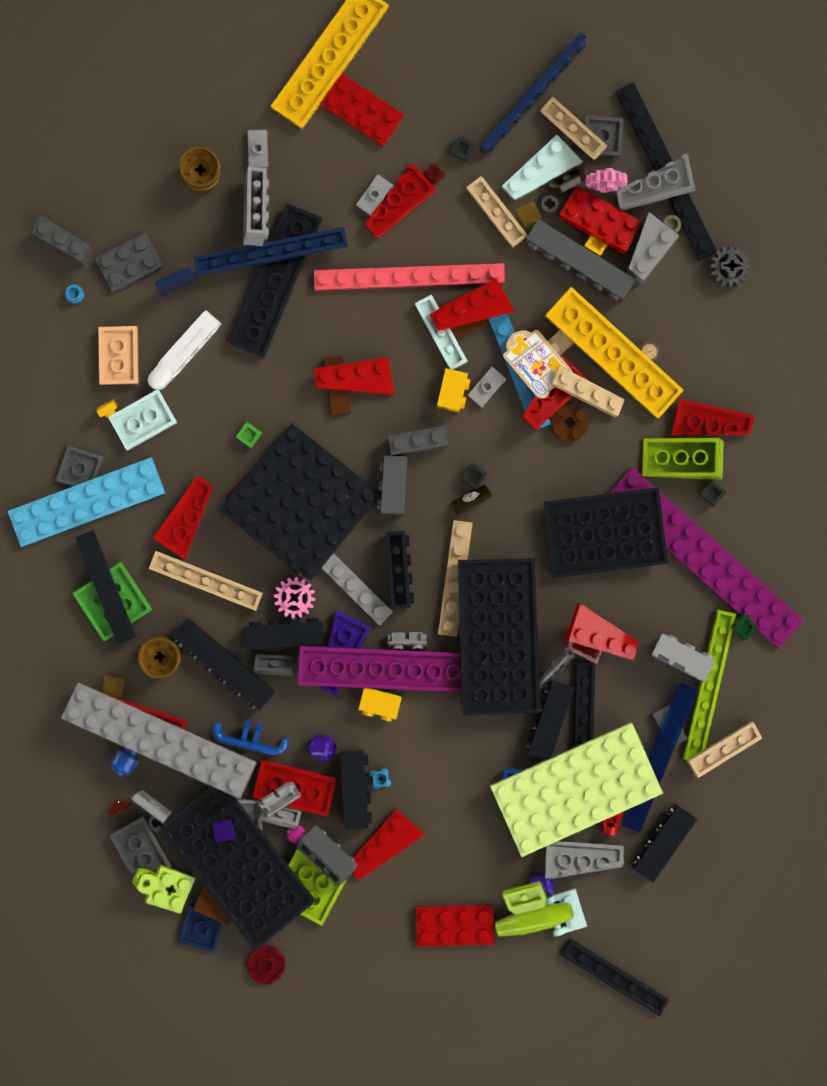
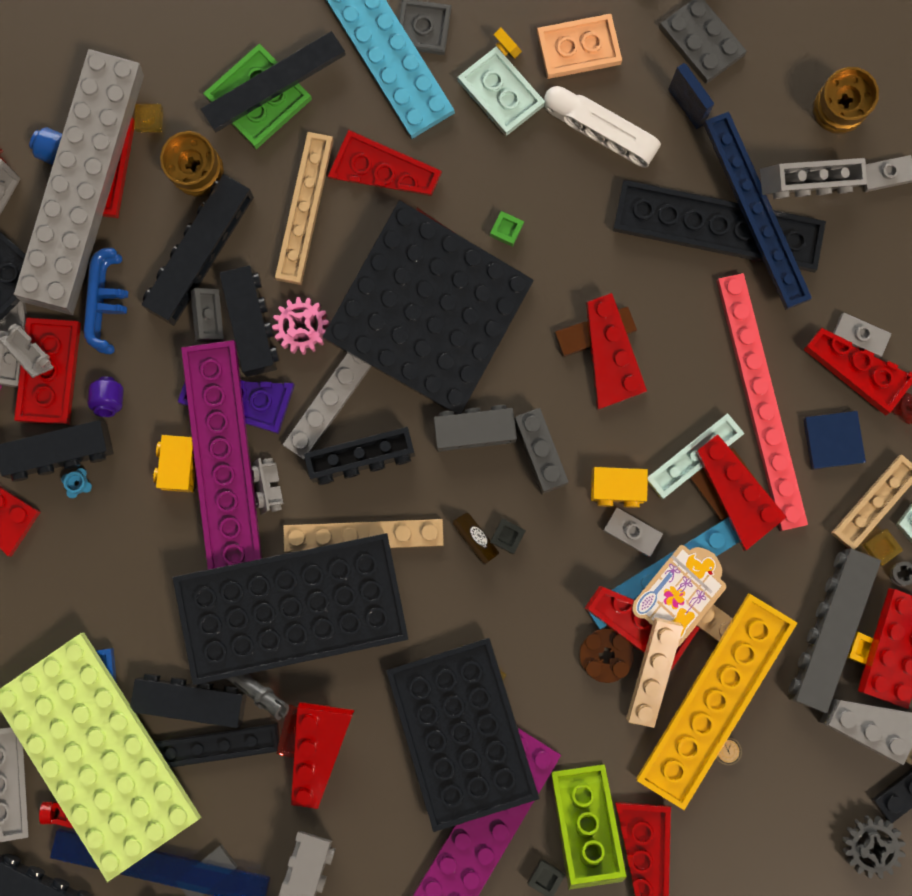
camera: 80 degrees right, 5 degrees down
none -> dark blue tile [803,411,866,470]

